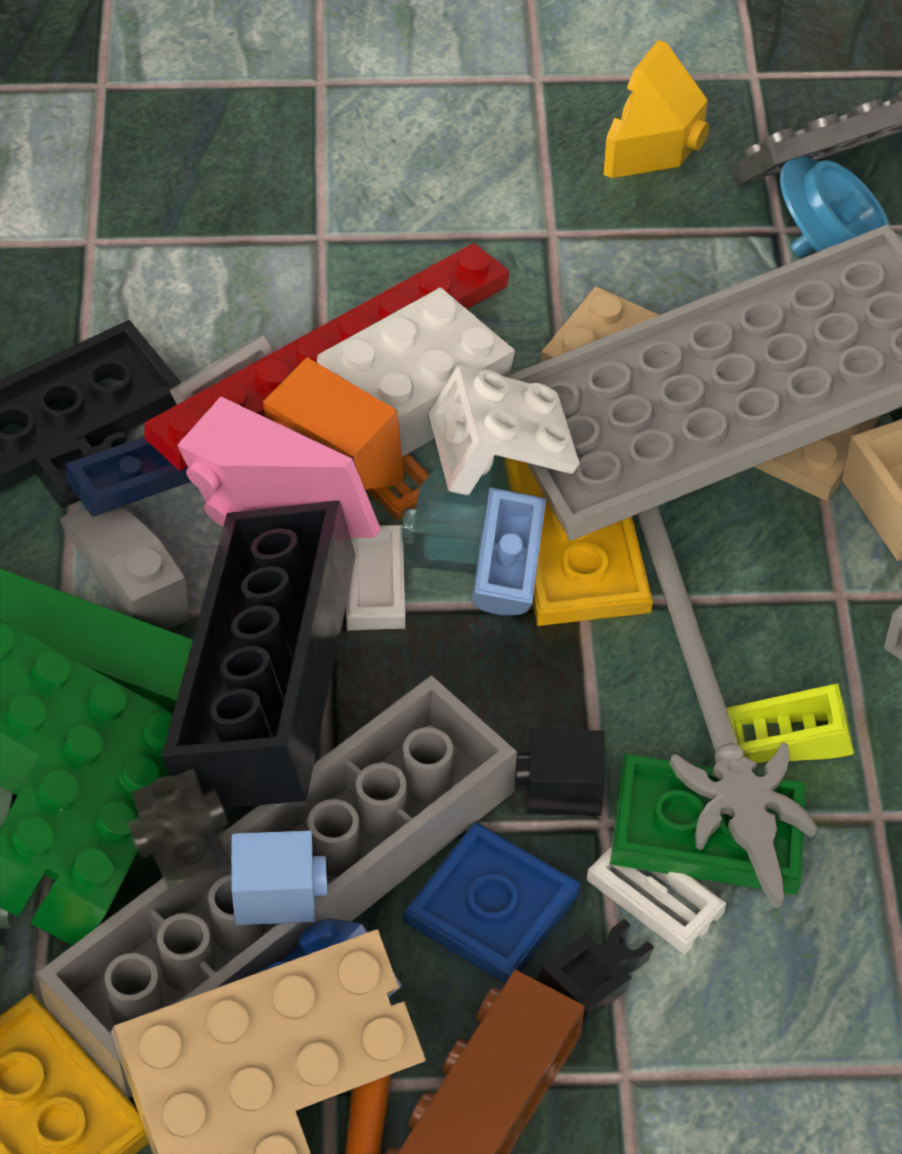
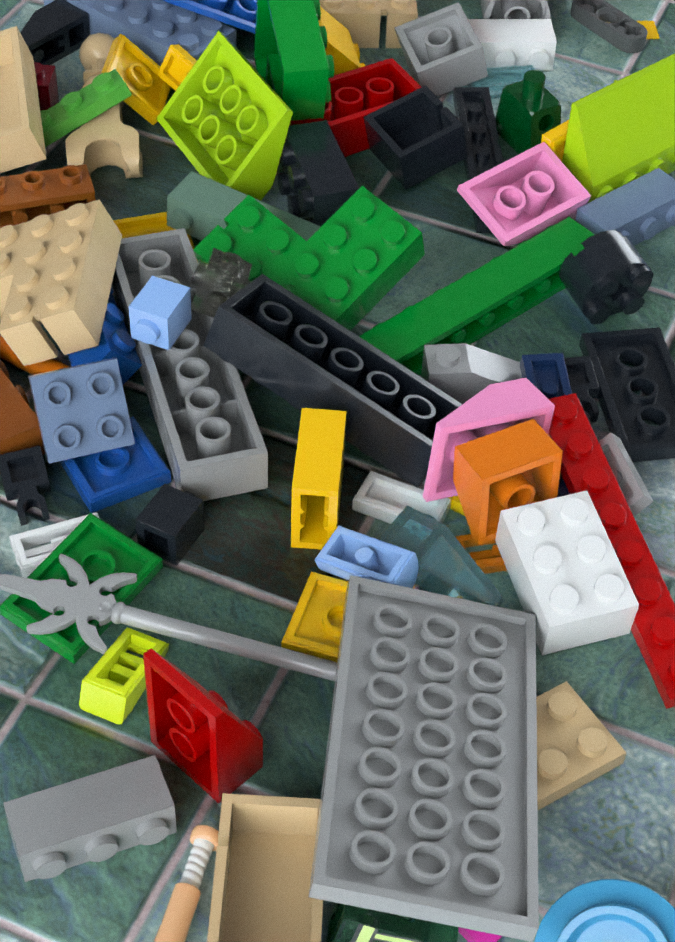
camera: 115 degrees right, 5 degrees down
white bracket [428,364,580,496] -> none
none -> sand blue plate [28,358,135,464]
none -> red slope [143,648,263,804]
none -> yellow brick [291,408,346,550]

